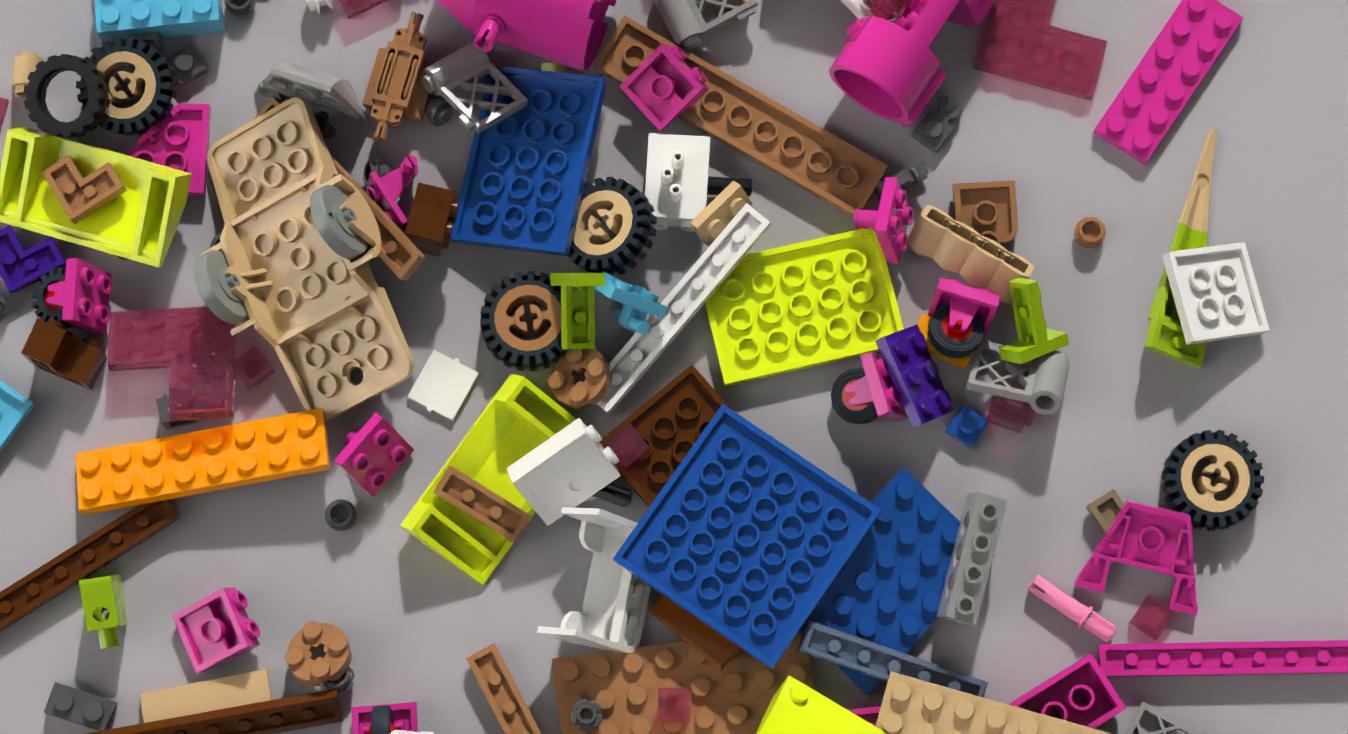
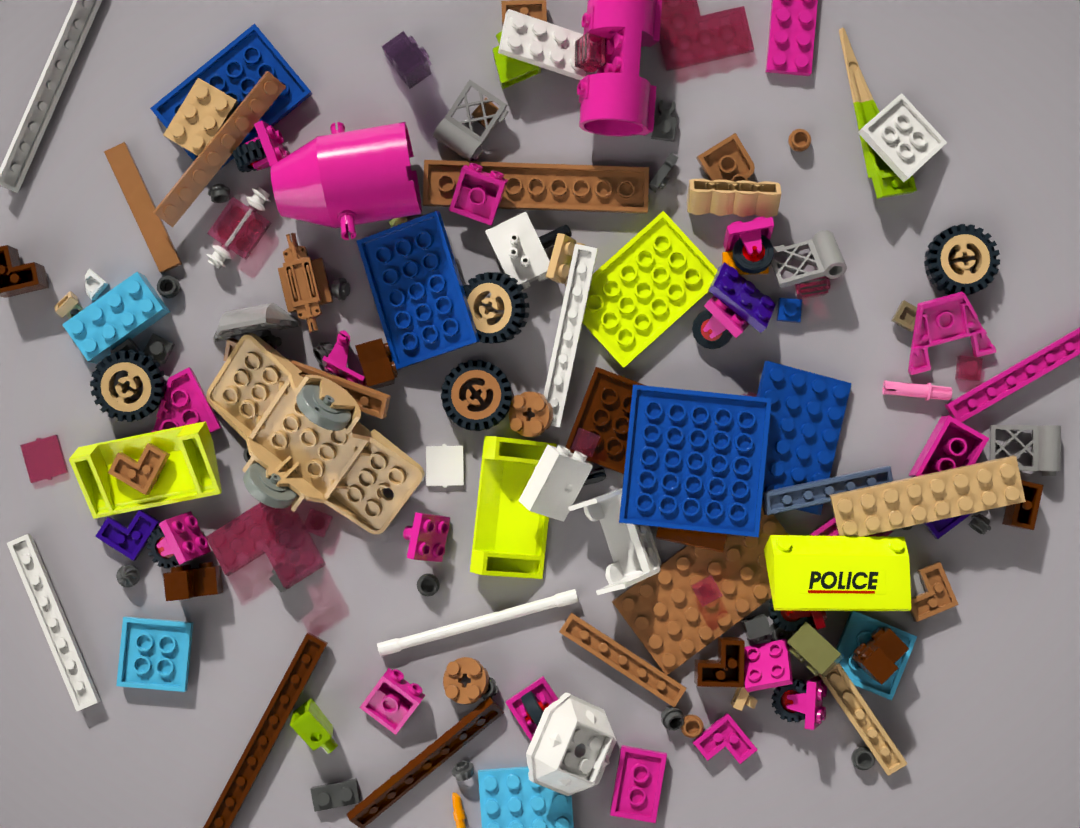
camera: 25 degrees left, 10 degrees up
tan brick [12,51,44,99] -> none
black tyre [24,54,110,138] -> none
light orange plate [75,408,331,515] -> none
tan tile [139,669,273,723] -> none
light grey piece [421,42,528,134] -> none
medium nougat plate [433,466,531,543] -> none
lime bracket [550,272,605,349] -> none
dark grey plate [571,699,603,731] -> none
medium azure plate [590,271,668,334] -> none
dark pink plate [854,177,913,264] -> none
light grey brick [936,492,1007,625] -> none
lime bracket [999,277,1069,364] -> none
none -> white piece [377,589,578,656]

